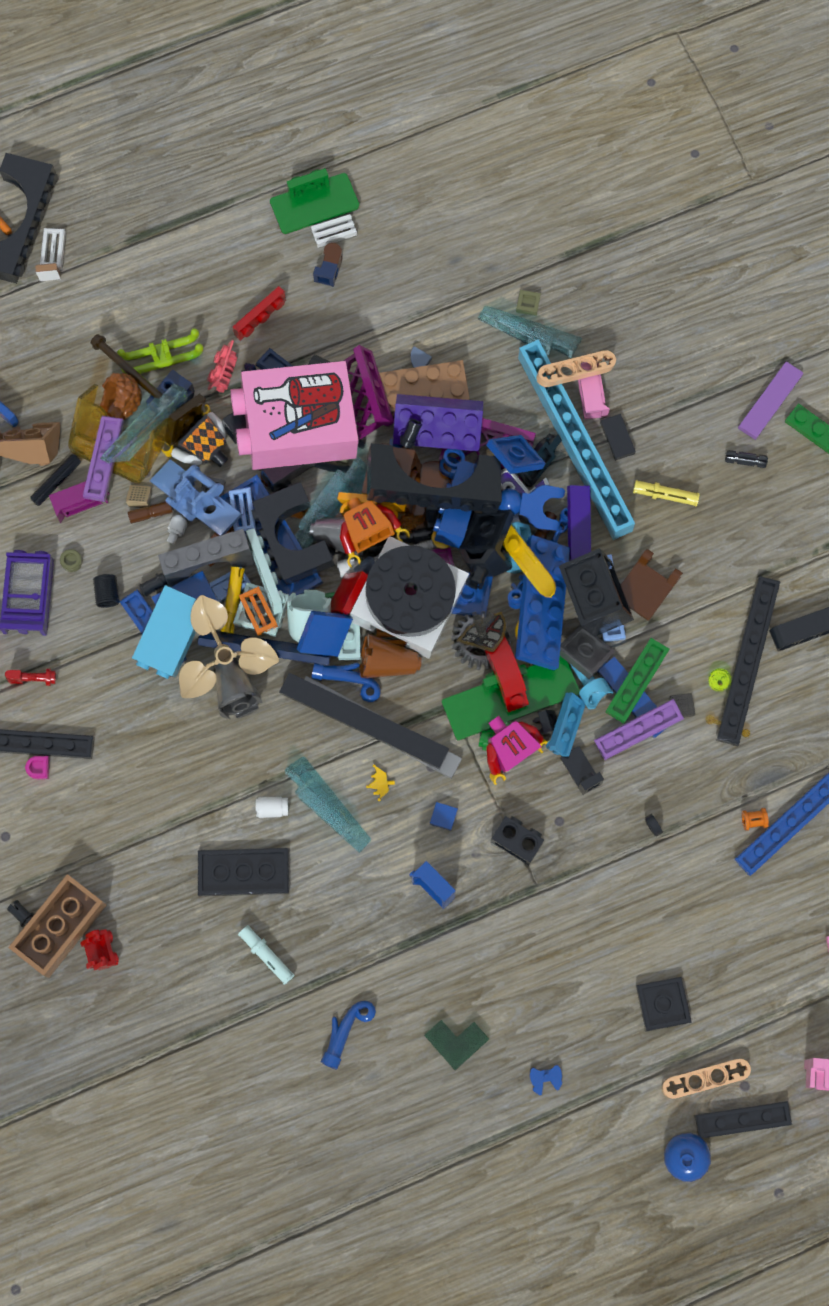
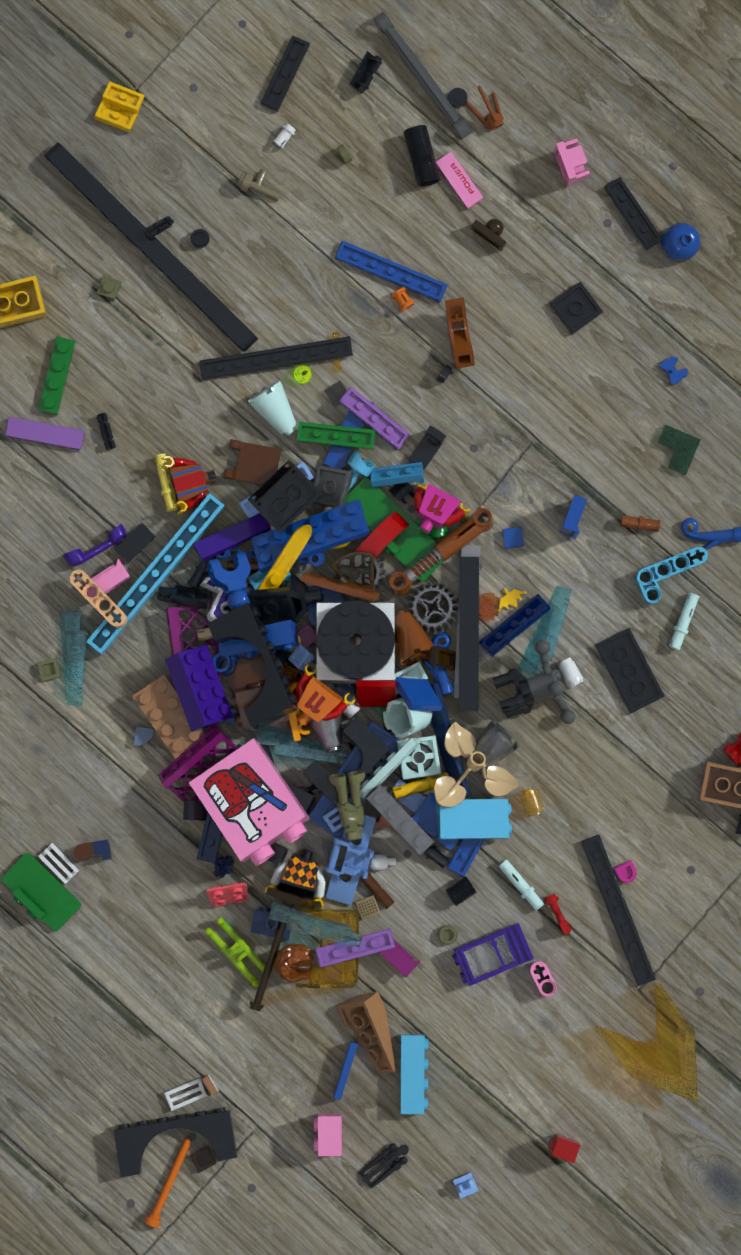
camera: 115 degrees left, 10 degrees up
black axle [30,454,81,506] -> none
red plate [233,286,286,341] -> none
orange tile [239,586,278,636] -> none
black pin [400,418,423,448] -> none
blue tile [486,435,546,474] -> none
black brick [491,816,544,866] -> none
light nougat beam [662,1059,751,1099] -> none
none -> dark purple piece [62,524,126,567]
none -> torso [161,456,217,515]
none -> black axle [187,556,216,589]
none -> light aqua cone [248,381,297,436]
none -> light blue tile [288,644,315,671]
none -> dark orange tile [301,572,380,602]
none -> olive piece [328,771,365,840]
none -> dark orange piece [389,508,493,596]
none -> flat silver gear [407,582,458,634]
none -> dark brown tile [430,646,456,671]
none -> dark orange arch [445,297,475,369]
none -> dark brown tile [471,219,506,251]
none -> clear orange piece [479,593,498,621]
none -> clear blue brick [479,594,551,658]
none -> wheel [492,640,576,724]
none -> light aqua pin [498,860,544,911]
none -> clear yellow brick [519,787,543,817]
none -> dark orange pin [620,515,660,532]
none -> medium azure beam [635,547,708,605]

